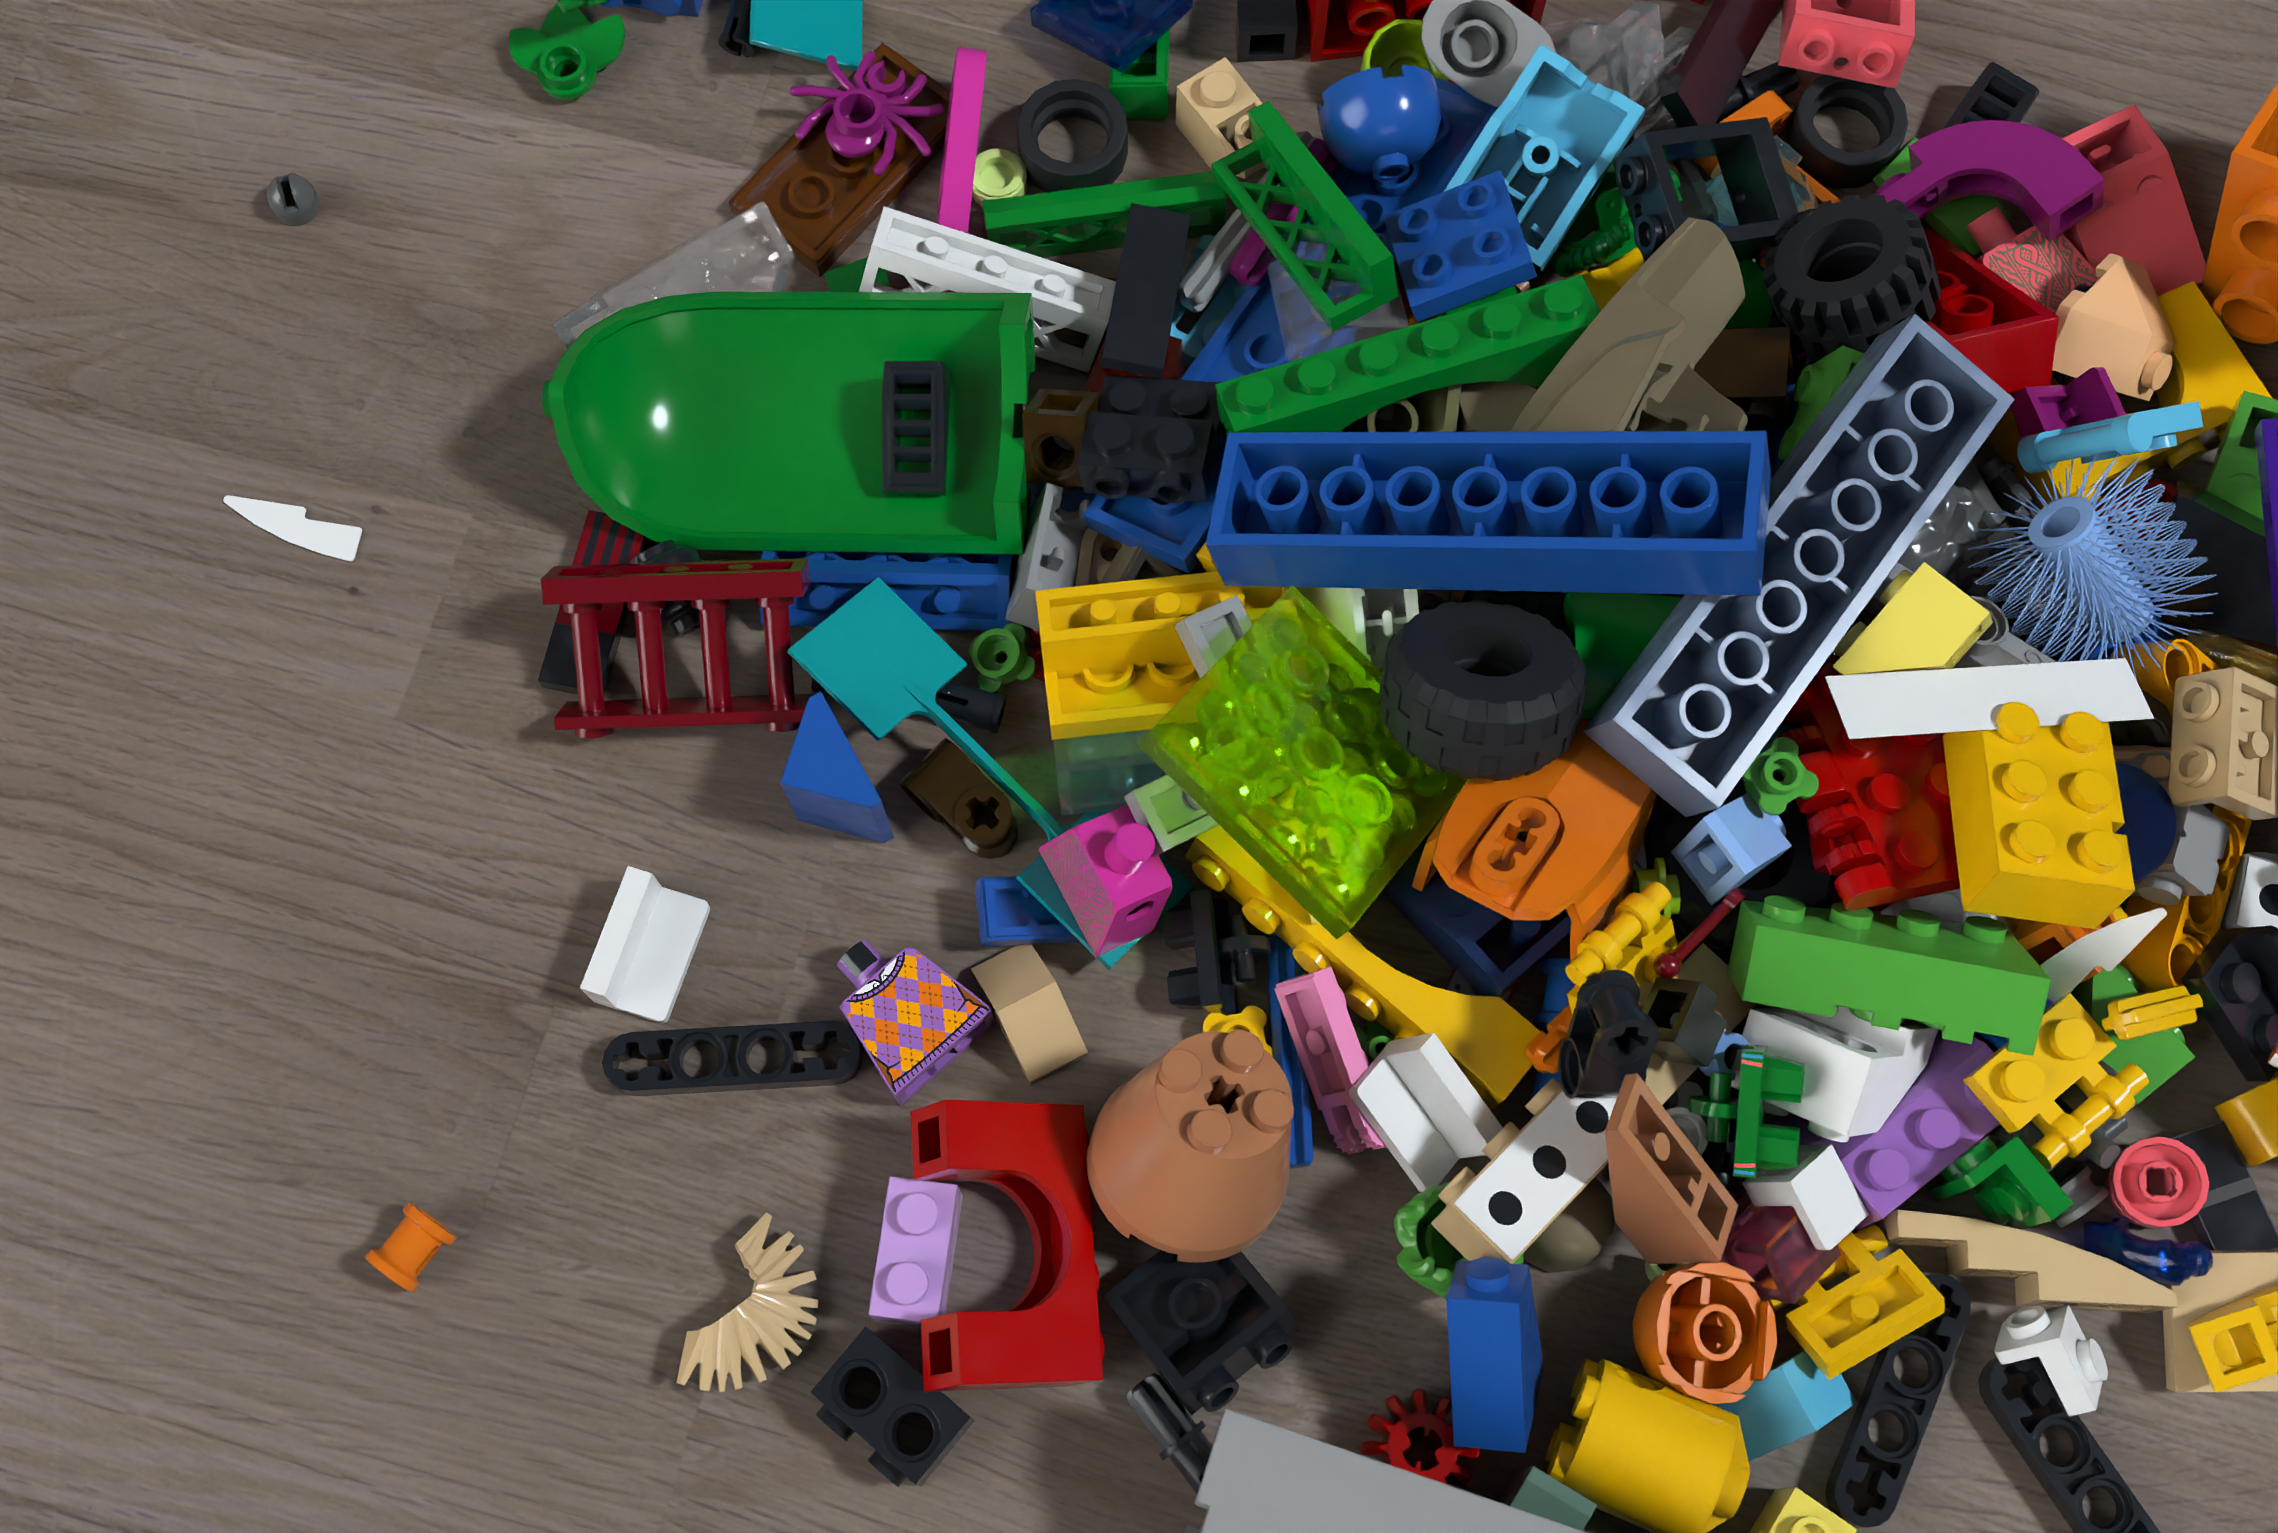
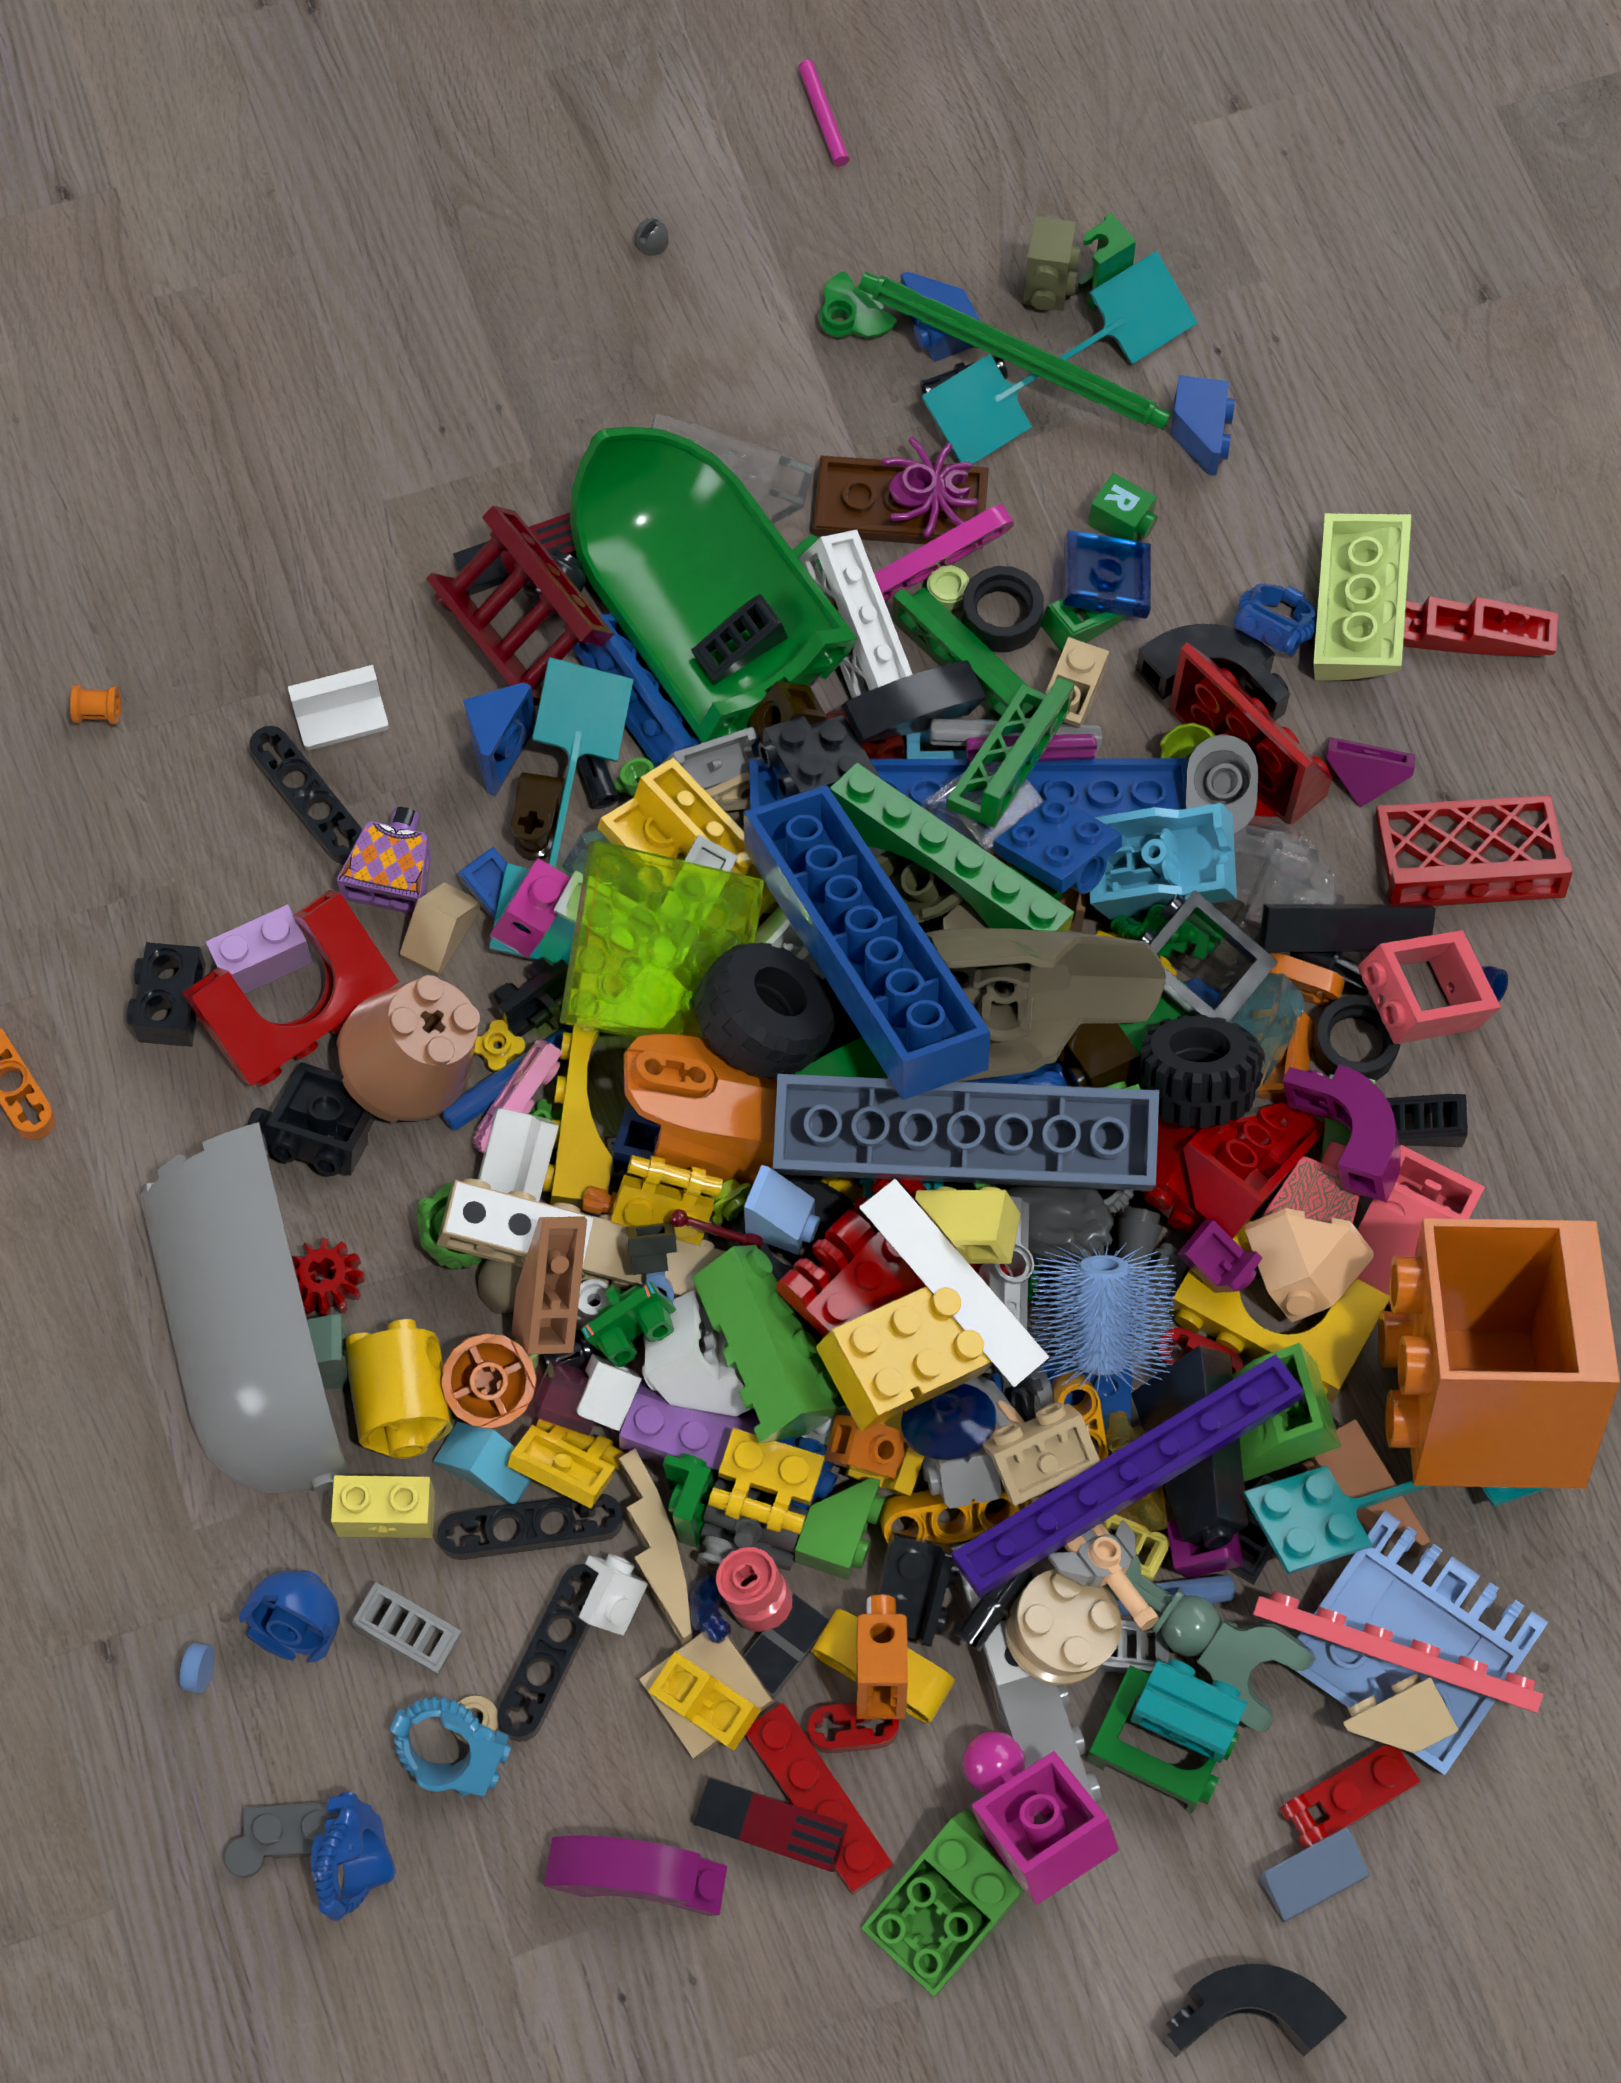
camera: 55 degrees right, 5 degrees down
white sticker [223,495,362,561] -> none
tan hair [677,1212,818,1392] -> none
blue cylinder [1317,65,1441,181] -> none
blue slope [1446,1257,1543,1453] -> none
black piece [1558,970,1659,1099] -> none
bright green plate [1741,737,1819,816] -> none
medium azure plate [2017,401,2203,473] -> none
white sticker [2040,908,2167,1003] -> none
yellow axle [2101,985,2203,1041] -> none

